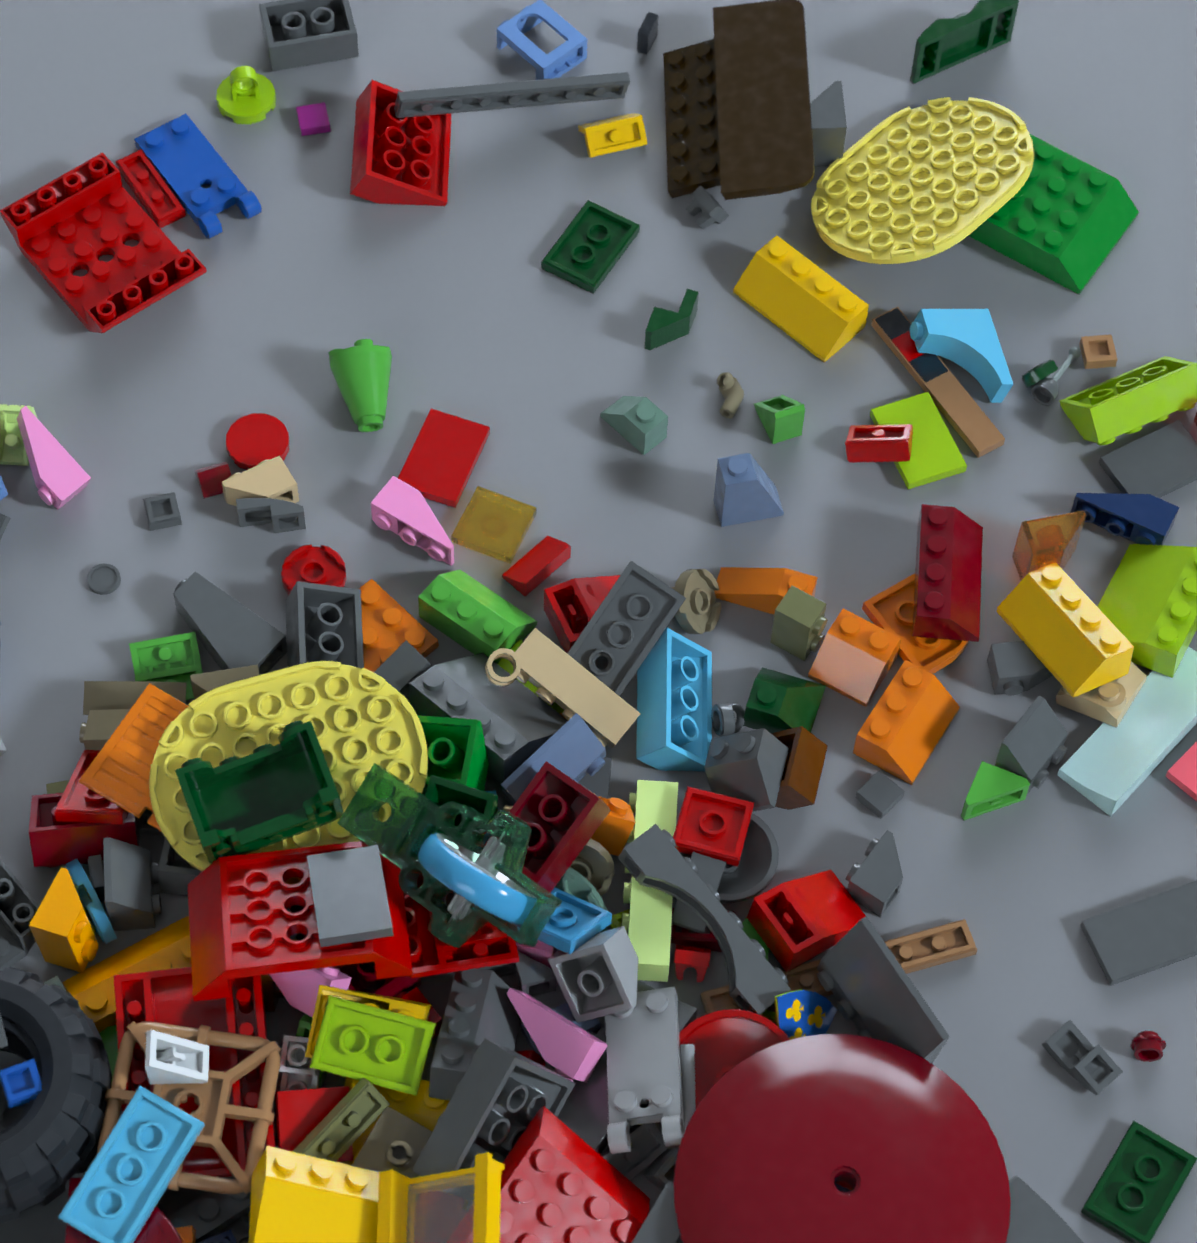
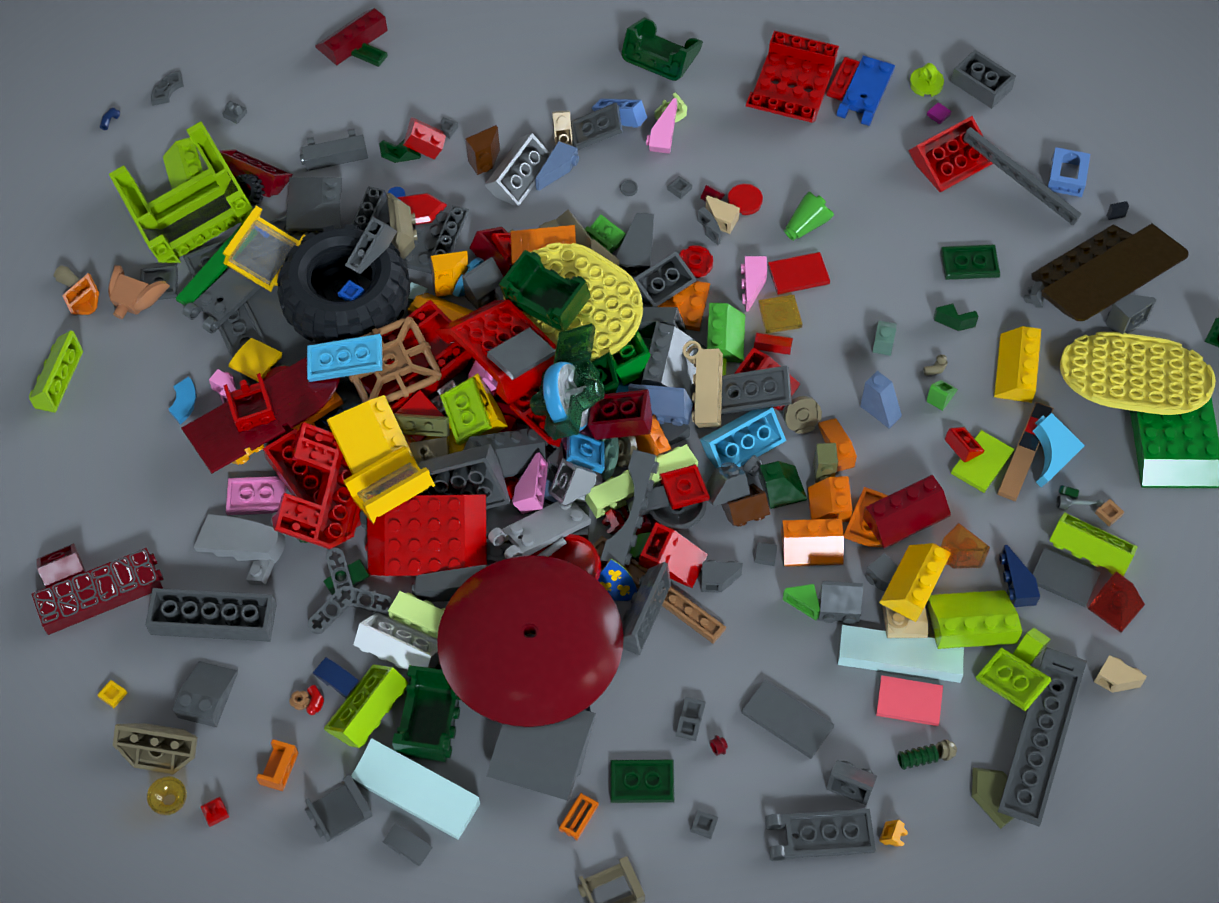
camera: 60 degrees right, 0 degrees up
white slope [145,1030,209,1084] -> none
yellow panel [578,113,648,157] -> none

